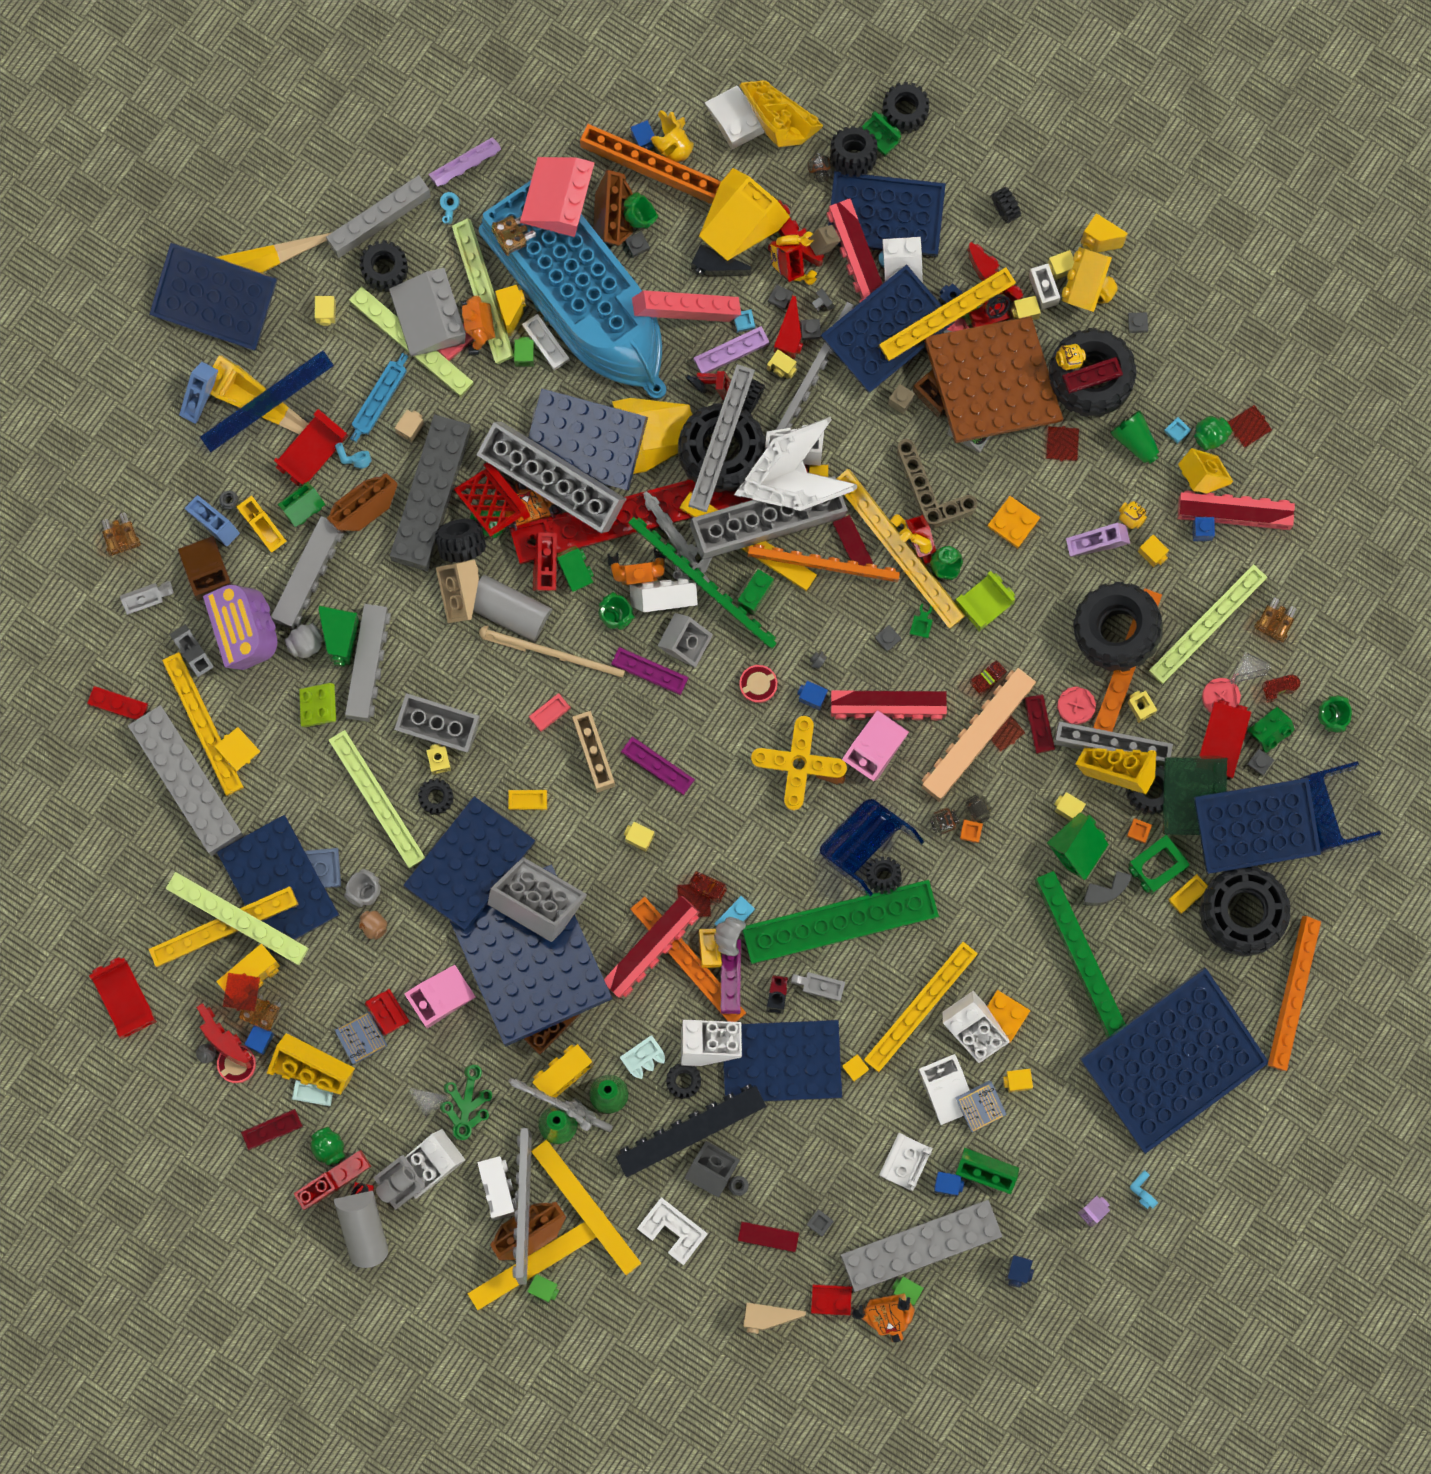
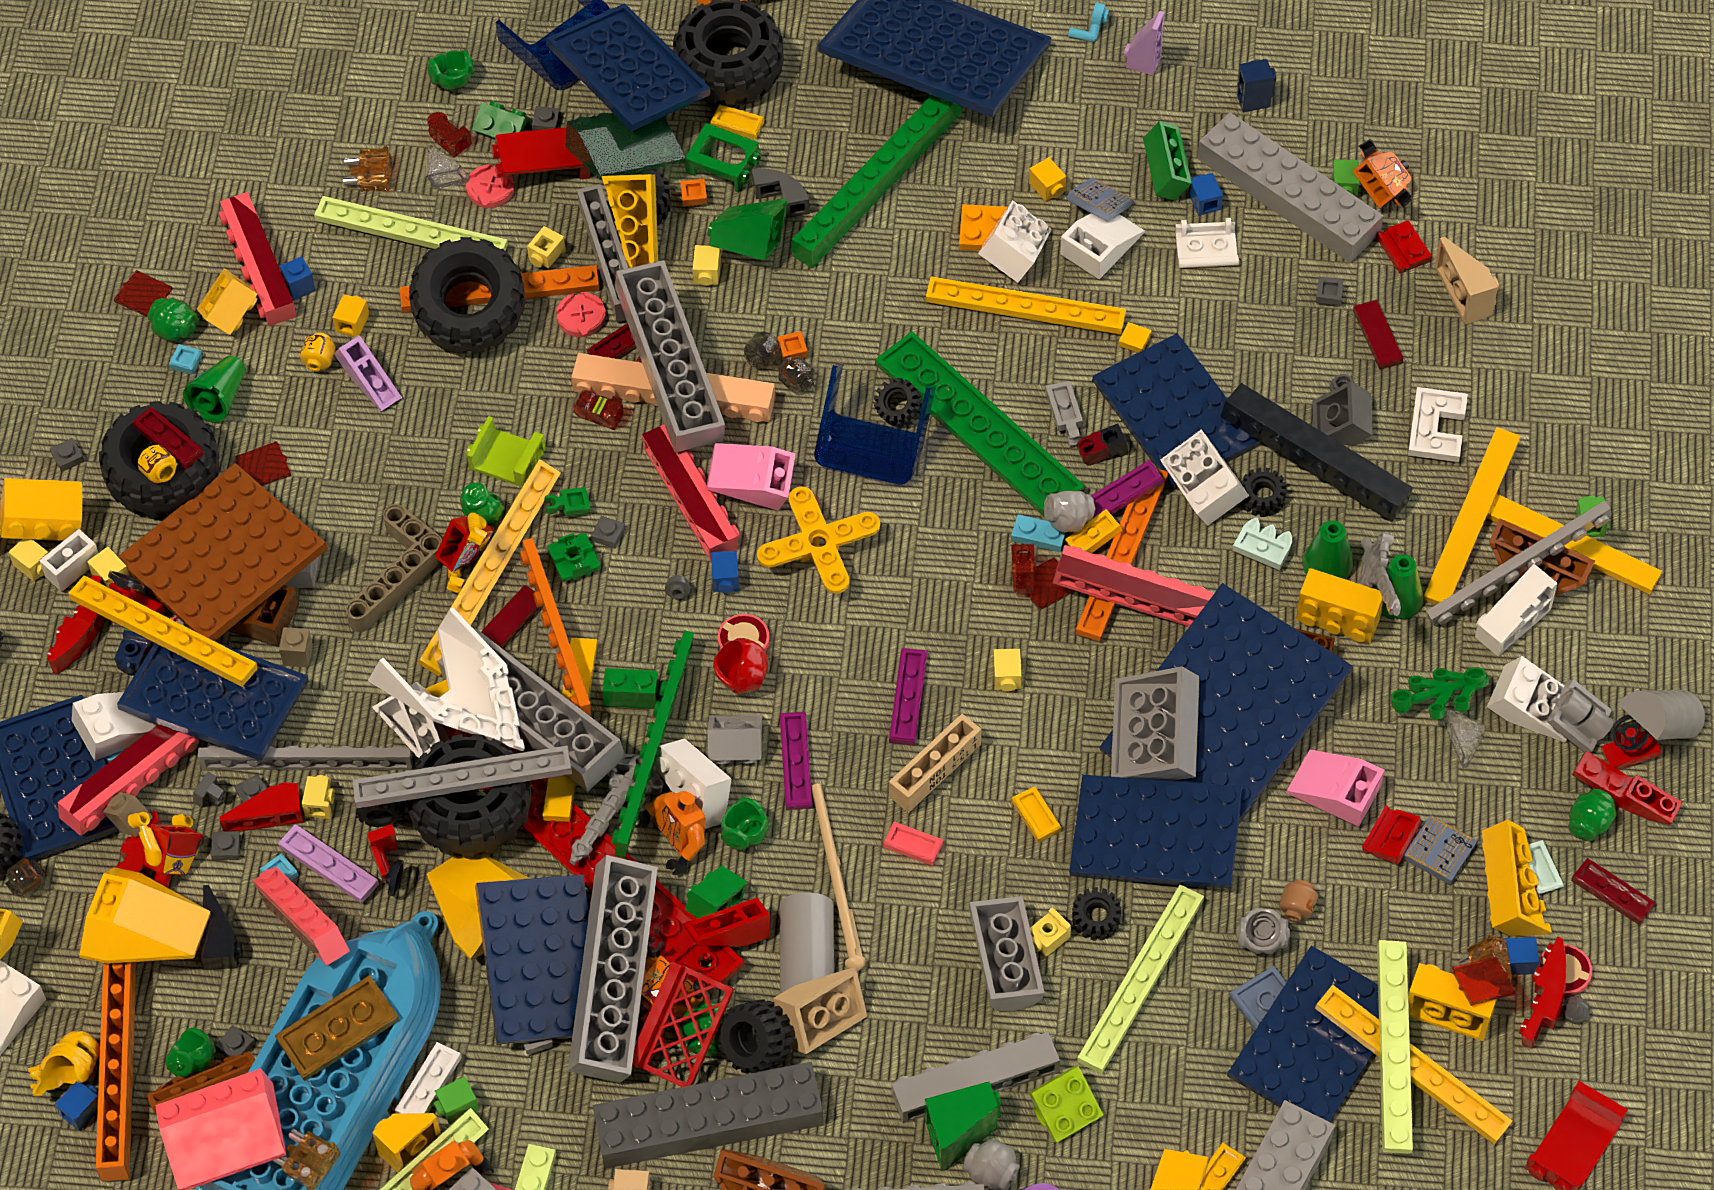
camera: 115 degrees left, 20 degrees down
light orange plate [987,496,1041,548] -> none
none -> pearl gold tile [275,975,400,1082]
none -> green piece [547,533,601,582]
none -> light grey brick [615,260,725,452]
none -> red piece [713,638,768,694]

